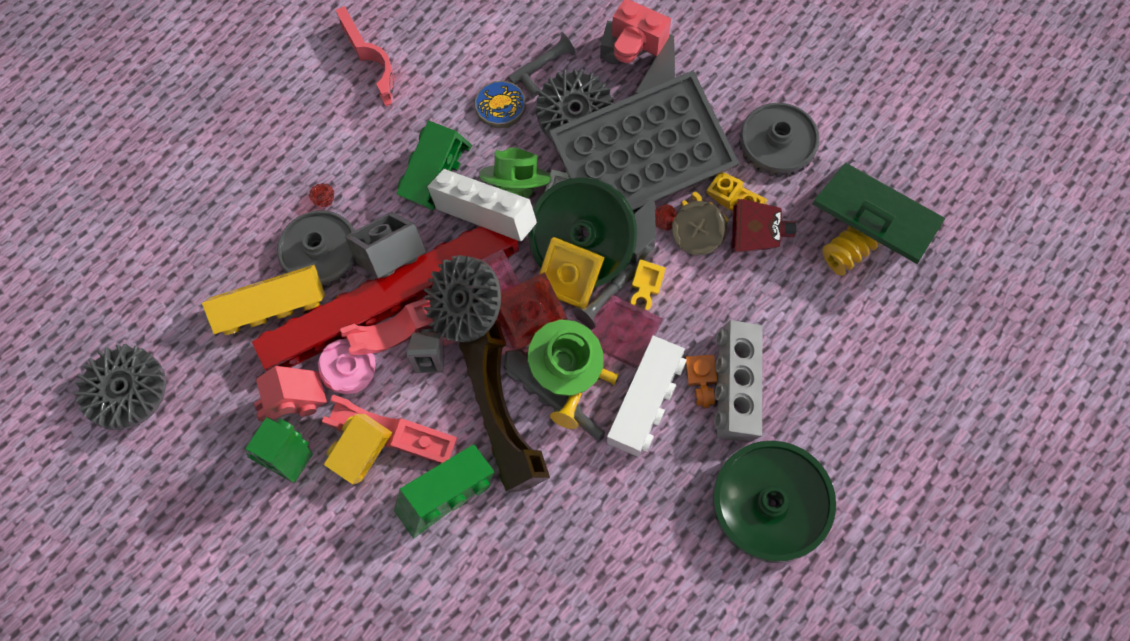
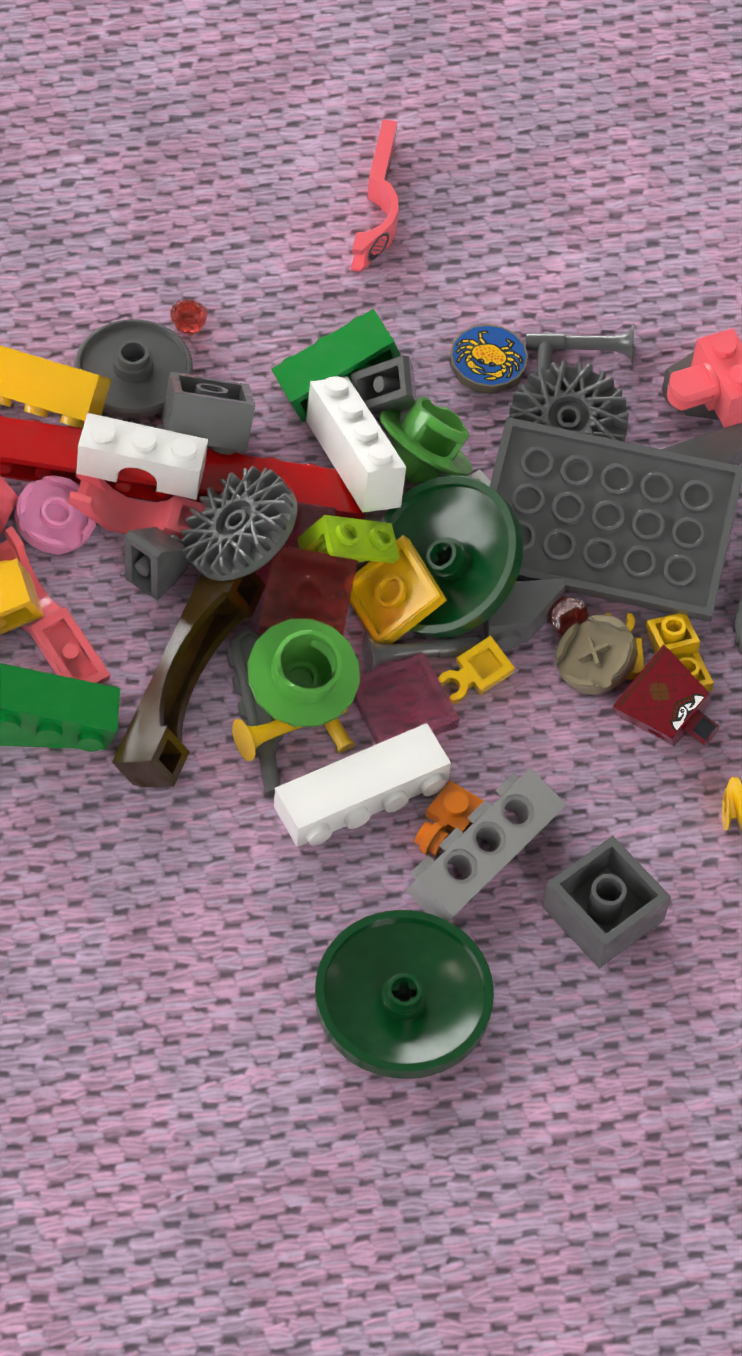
camera: 30 degrees right, 10 degrees down
none -> white arch [76,413,208,500]
none -> lime bracket [298,515,400,563]
none -> dark grey slope [351,355,416,414]
none -> dark grey brick [542,836,671,969]

